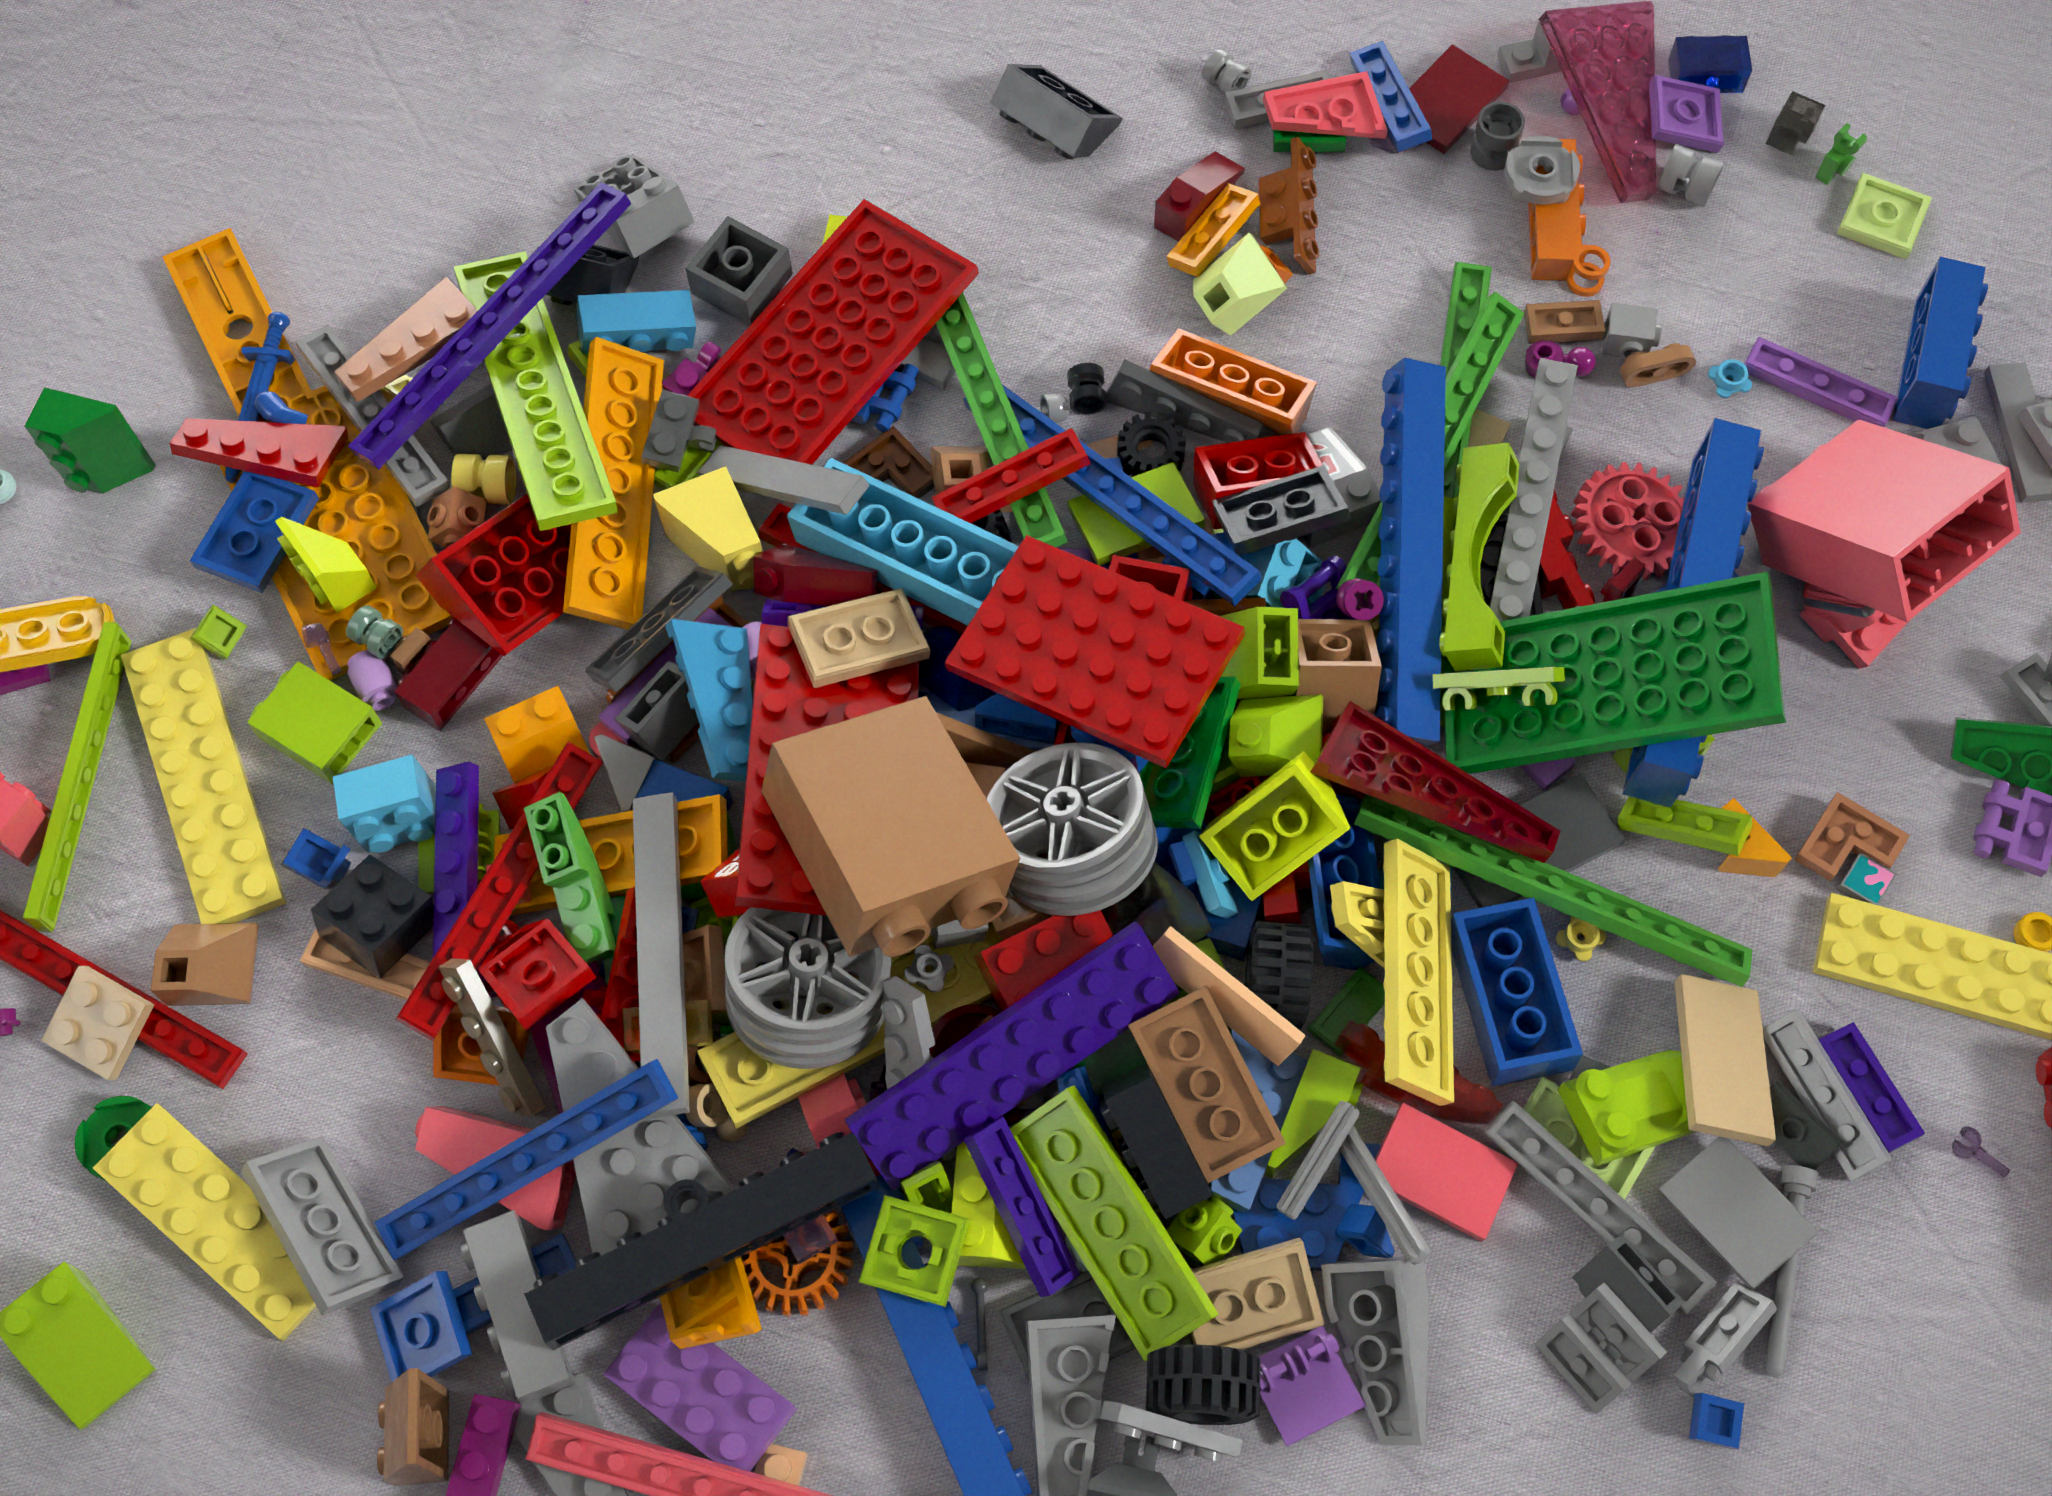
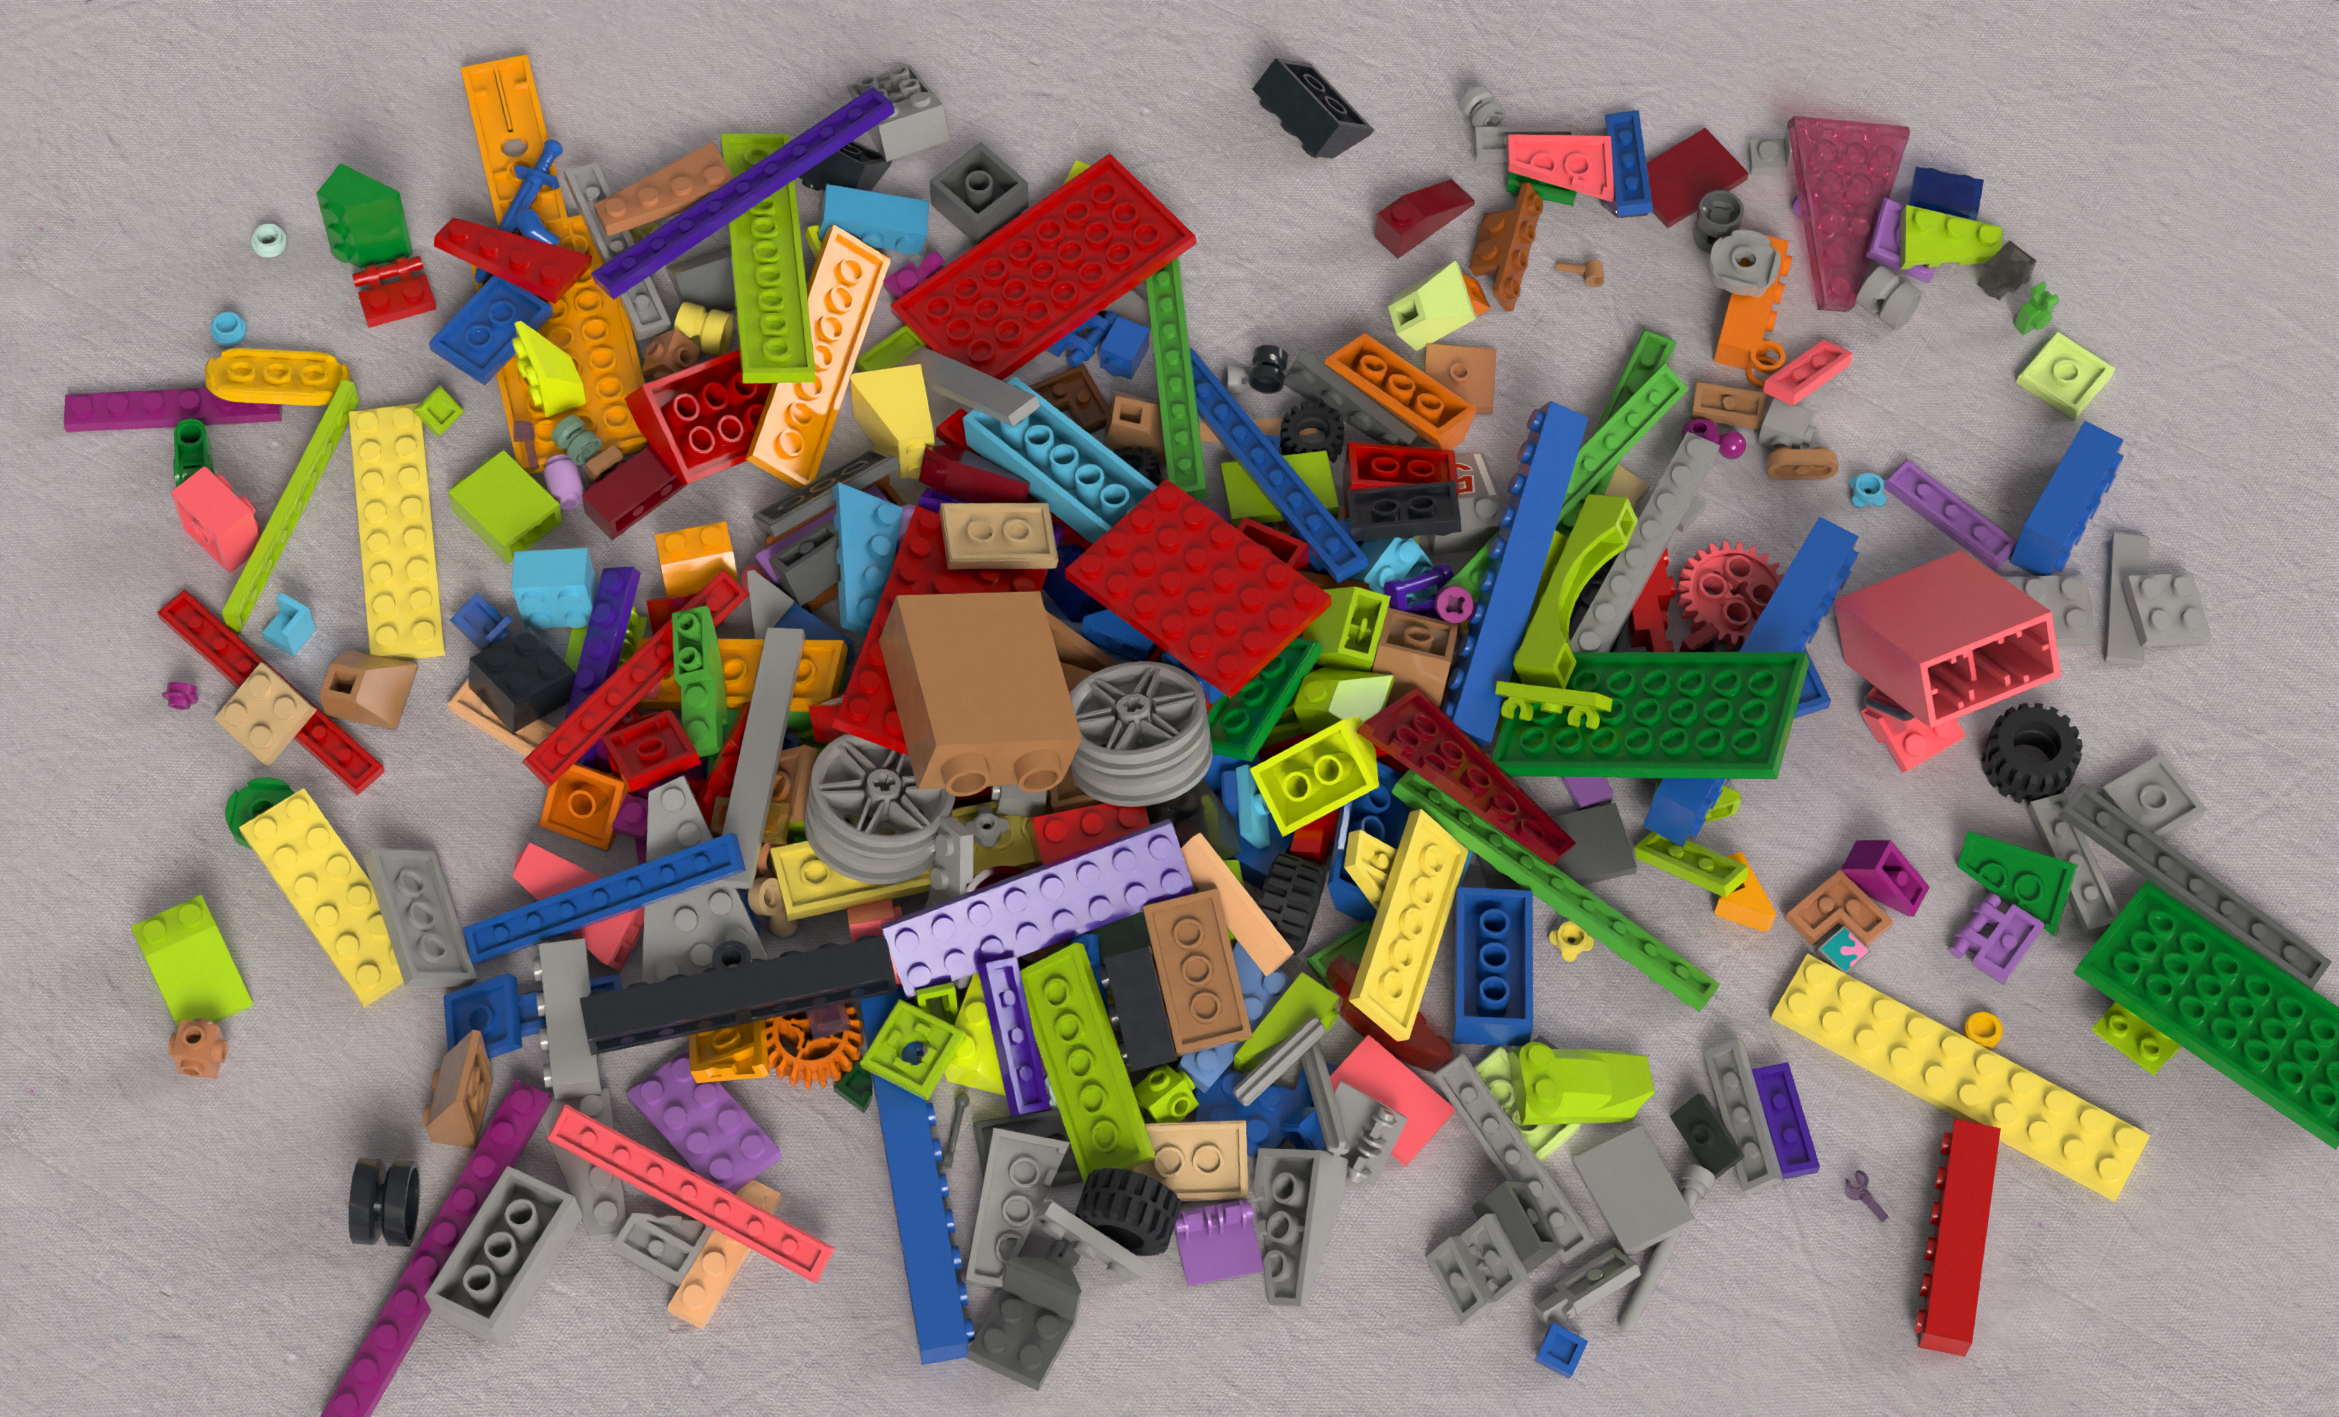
camera: 10 degrees right, 5 degrees down
dark tan plate [438,958,546,1117] -> none
dark grey plate [641,390,717,473] -> none
red plate [931,428,1090,523] -> none
light orange plate [1166,183,1260,277] -> none
tan tile [1674,974,1776,1146] -> none
none -> nougat brick [168,1018,228,1079]
none -> medium azure panel [262,592,316,657]
none -> red plate [352,256,436,328]
none -> magenta plate [612,794,648,842]
none -> dark green tile [834,1060,873,1113]
none -> blue brick [1100,316,1150,380]
none -> light grey hinge [1322,1080,1409,1186]
none -> nougat plate [1424,343,1497,415]
none -> medium nougat hand [1556,259,1604,287]
none -> coral plate [1763,339,1853,406]
none -> magenta slope [1841,840,1930,917]
none -> lime wing [1900,205,2002,270]
none -> black tyre [1982,703,2083,805]

